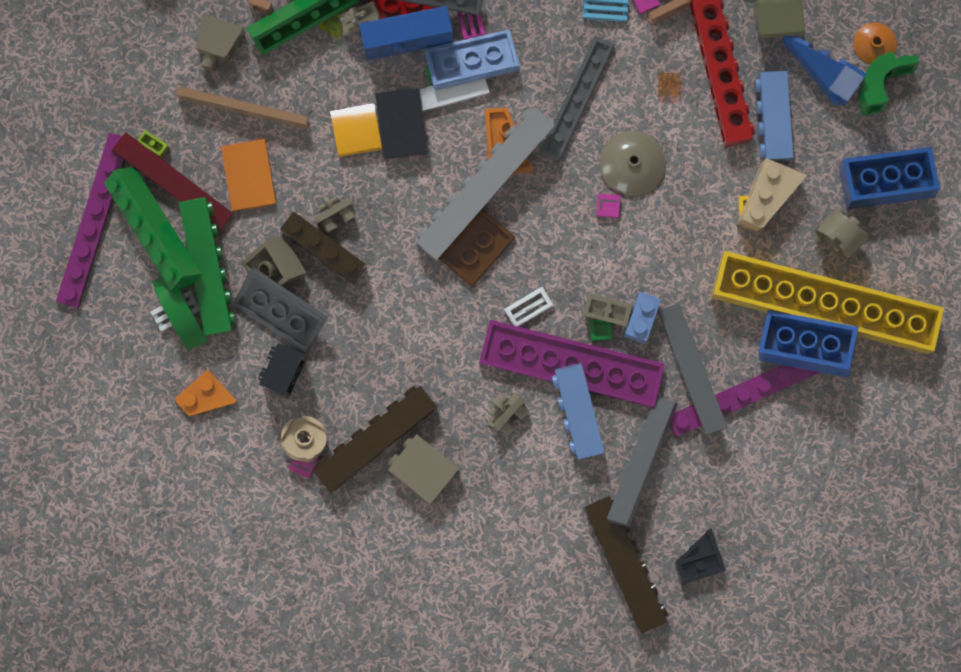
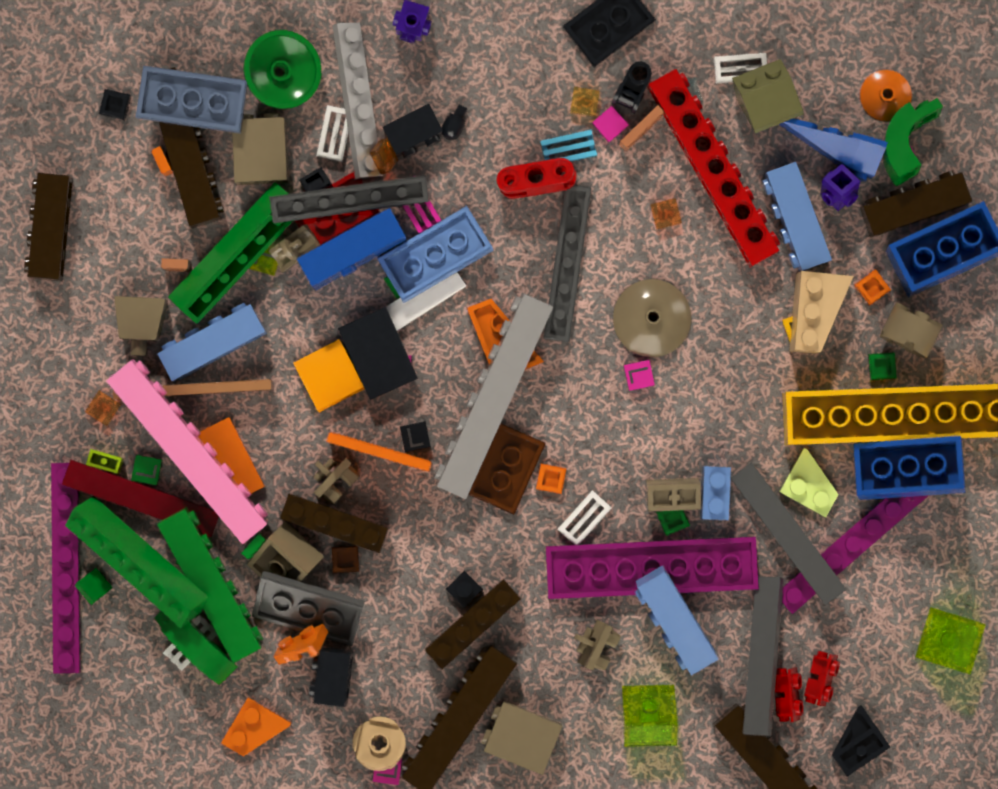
camera: 15 degrees left, 5 degrees up
none -> green tile [74,568,113,605]
none -> clear orange tile [85,390,122,426]
none -> bright pink brick [106,359,268,544]
none -> green tile [131,455,163,485]
none -> medium blue brick [157,303,267,382]
none -> green tile [241,533,267,559]
none -> orange wing [274,624,328,665]
none -> orange tile [326,432,432,472]
none -> reddish brown tile [332,545,360,573]
none -> black tile [400,421,431,452]
none -> dark brown brick [425,578,521,670]
none -> black plate [446,570,483,608]
none -> red piece [496,158,577,199]
none -> orange tile [536,464,567,494]
none -> clear neon green slope [622,685,678,747]
none -> red hinge [775,667,804,722]
none -> yellowish green wing [779,448,839,517]
none -> red hinge [804,650,840,706]
none -> dark purple brick [820,164,860,211]
none -> orange tile [854,269,891,306]
none -> dark brown brick [860,170,973,238]
none -> green tile [868,352,897,381]
none -> clear neon green slope [915,607,986,675]

